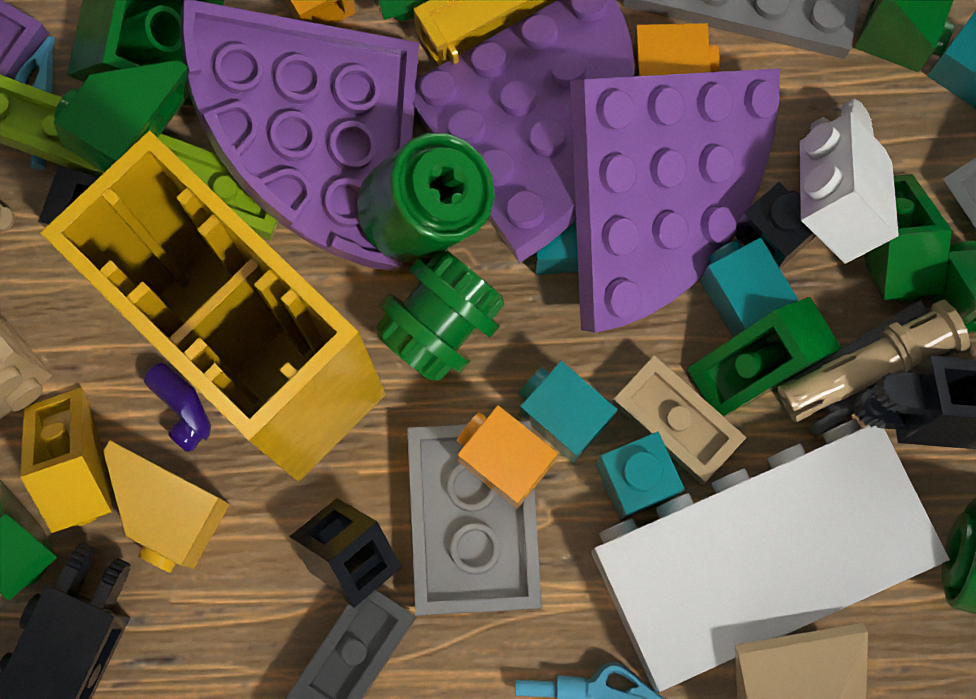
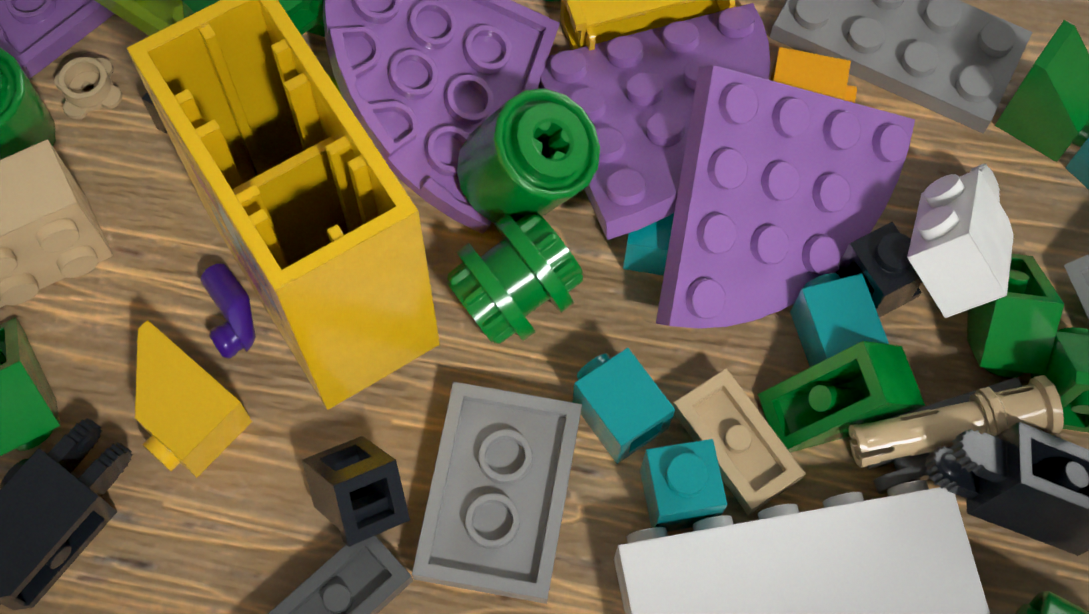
camera: 10 degrees right, 10 degrees down
yellow slope [20,387,112,533] -> none
light orange brick [456,405,558,510] -> none

